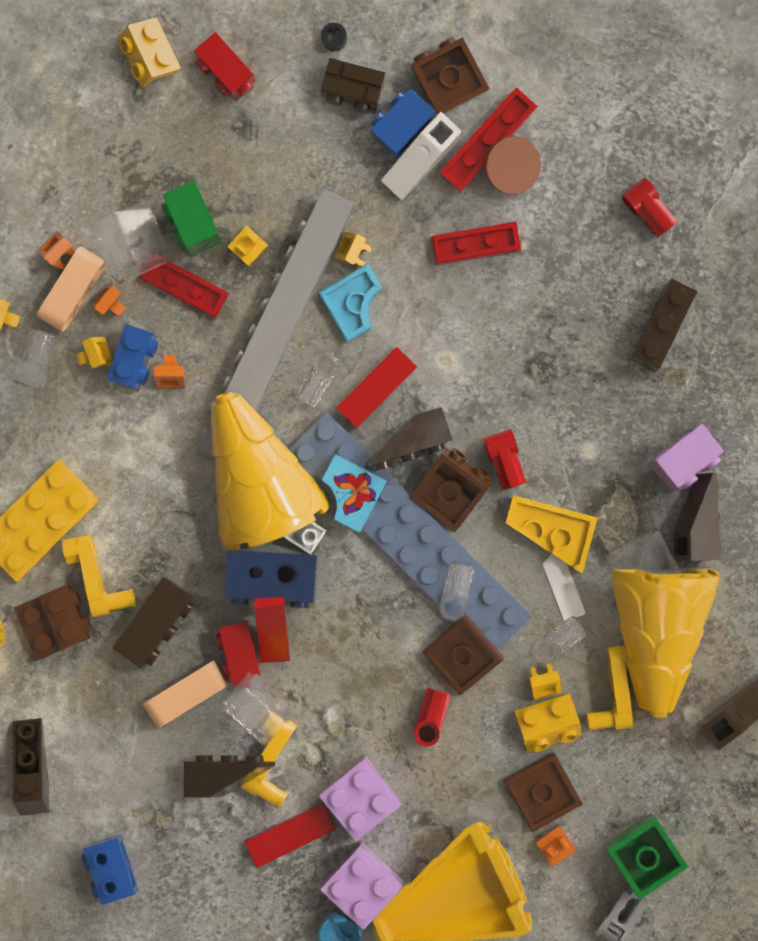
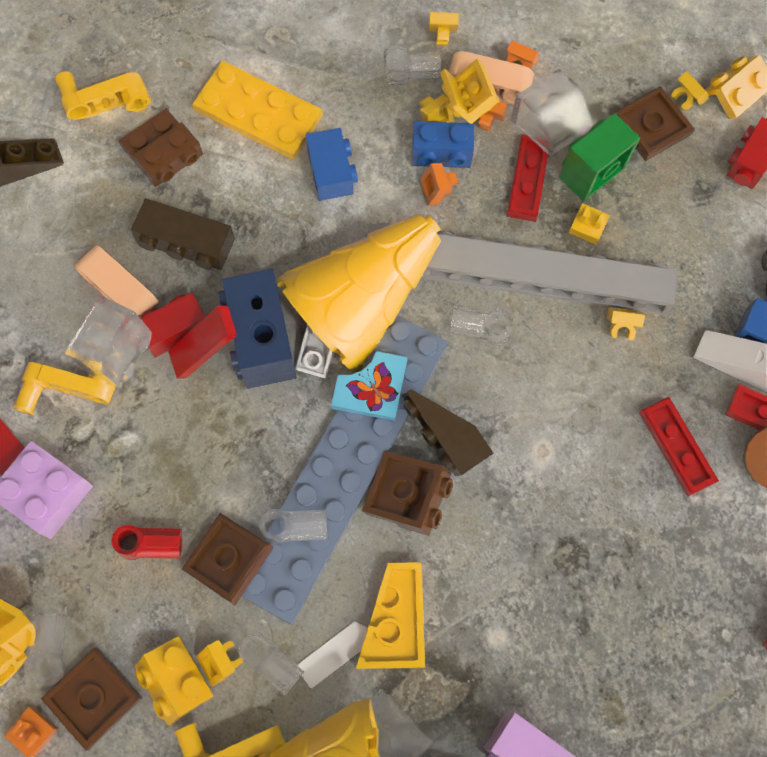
camera: 70 degrees right, 15 degrees down
yellow beam [62,534,136,618] -> none
dark brown slope [184,755,275,798] -> none
medium azure tile [318,264,382,343] -> none
red tile [336,347,417,429] -> none
red piece [483,429,527,491] -> none
dark brown brick [629,278,698,373] -> none
none -> blue brick [306,128,358,201]
none -> yellow bracket [440,58,499,124]
none -> reddish brown tile [613,86,695,161]
none -> yellow tile [671,71,710,111]

